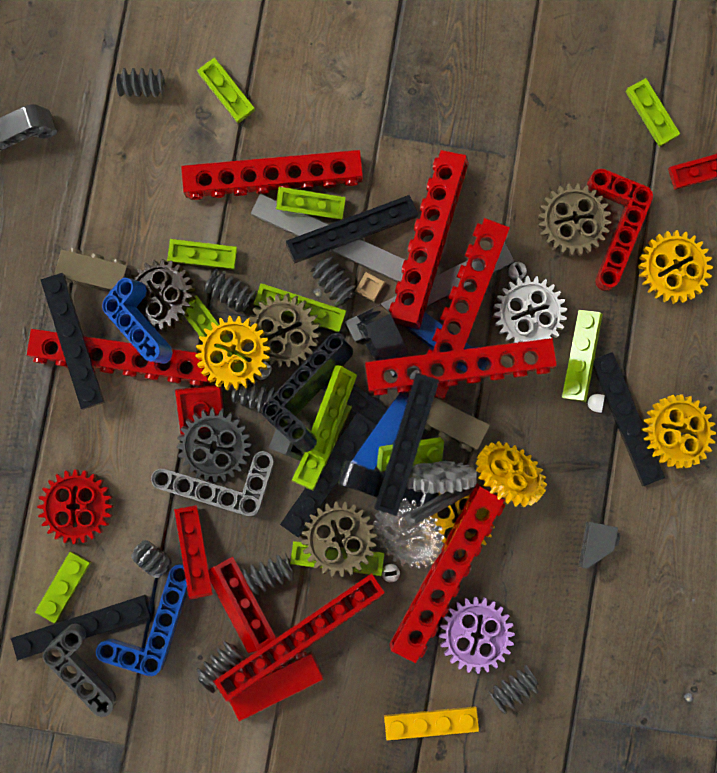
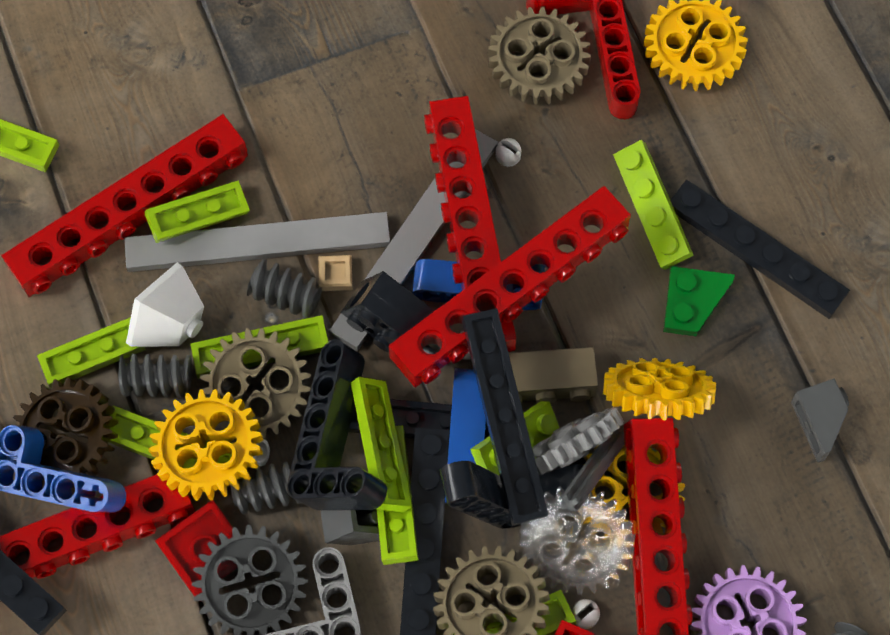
camera: 30 degrees left, 15 degrees down
black plate [286,195,418,264] -> none
red brick [389,150,469,330] -> none
white gear [493,276,567,343] -> none
white hinge [588,394,605,413] -> none
yellow gear [643,394,716,469] -> none
none -> white slope [126,262,204,347]
none -> green wing [663,266,735,337]

